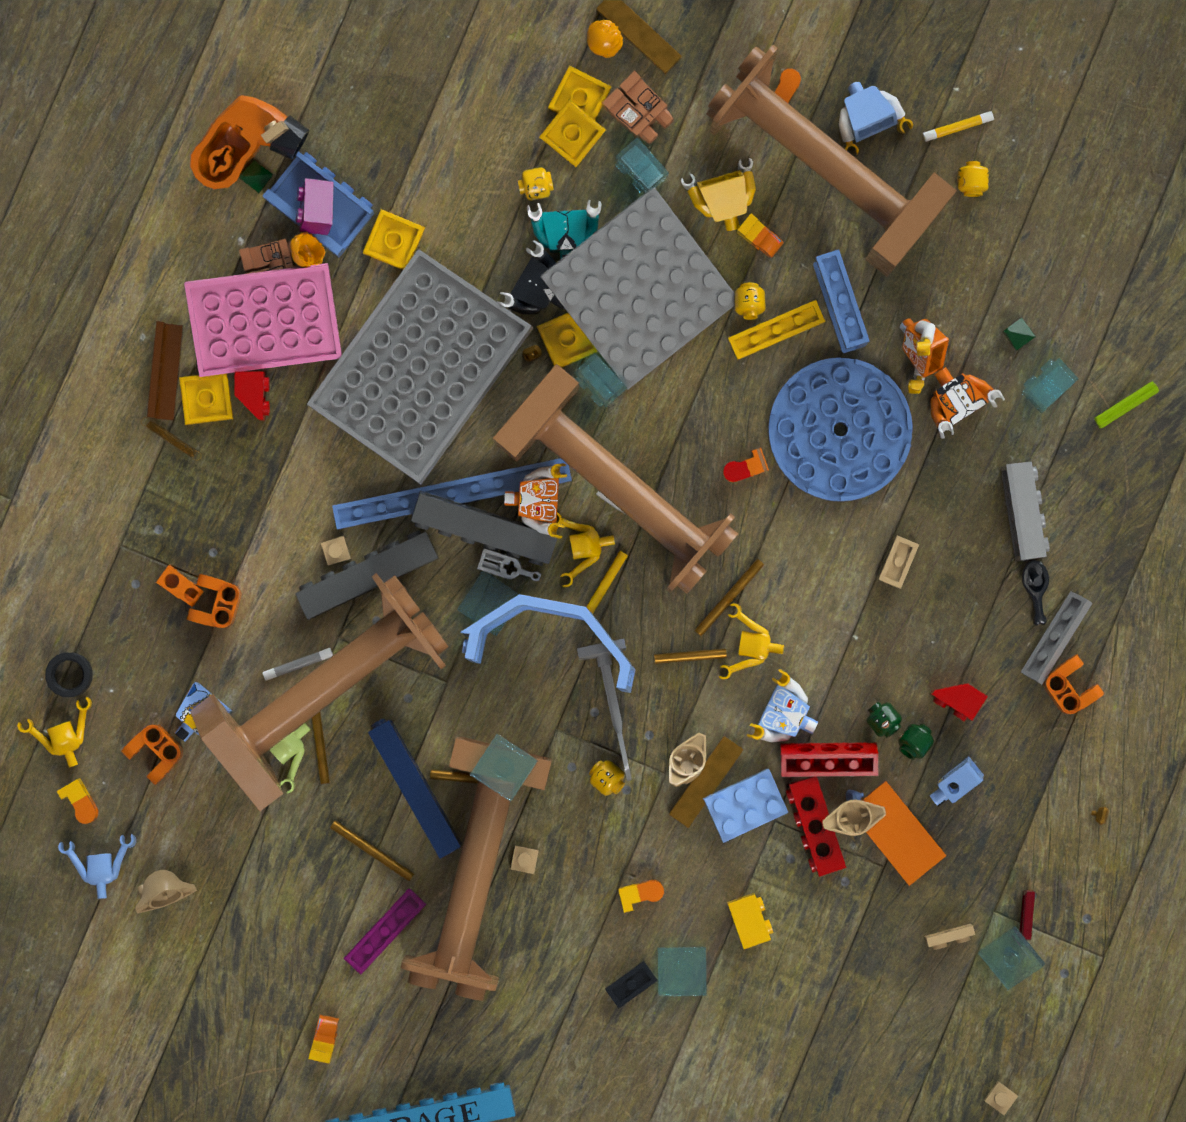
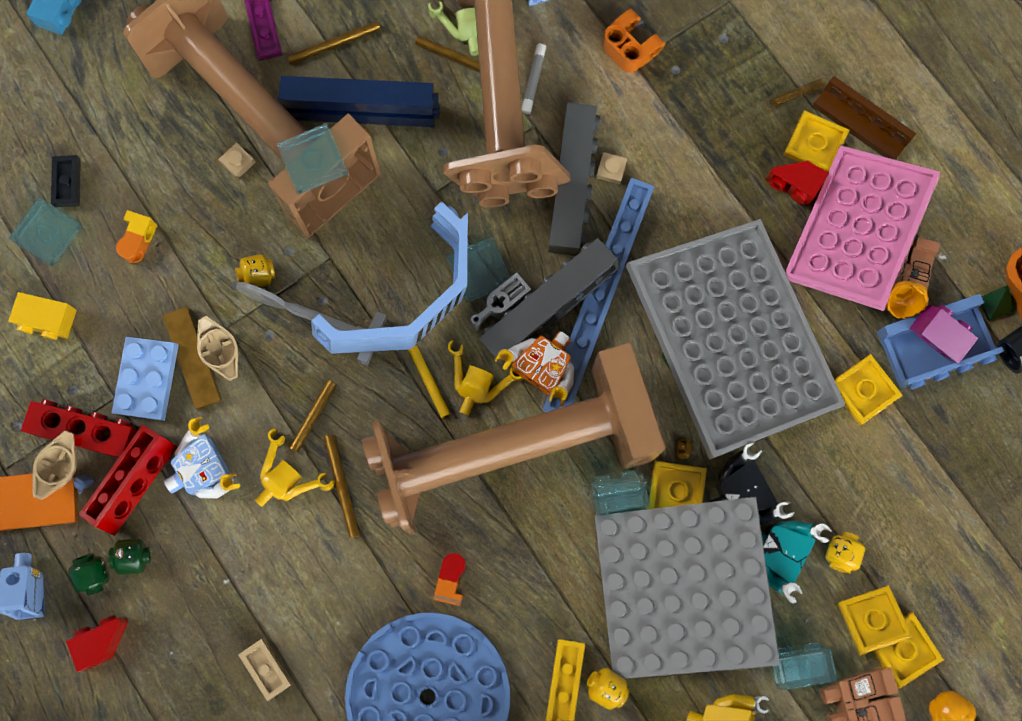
camera: 120 degrees right, 10 degrees down
orange leg [156,564,204,607] -> none

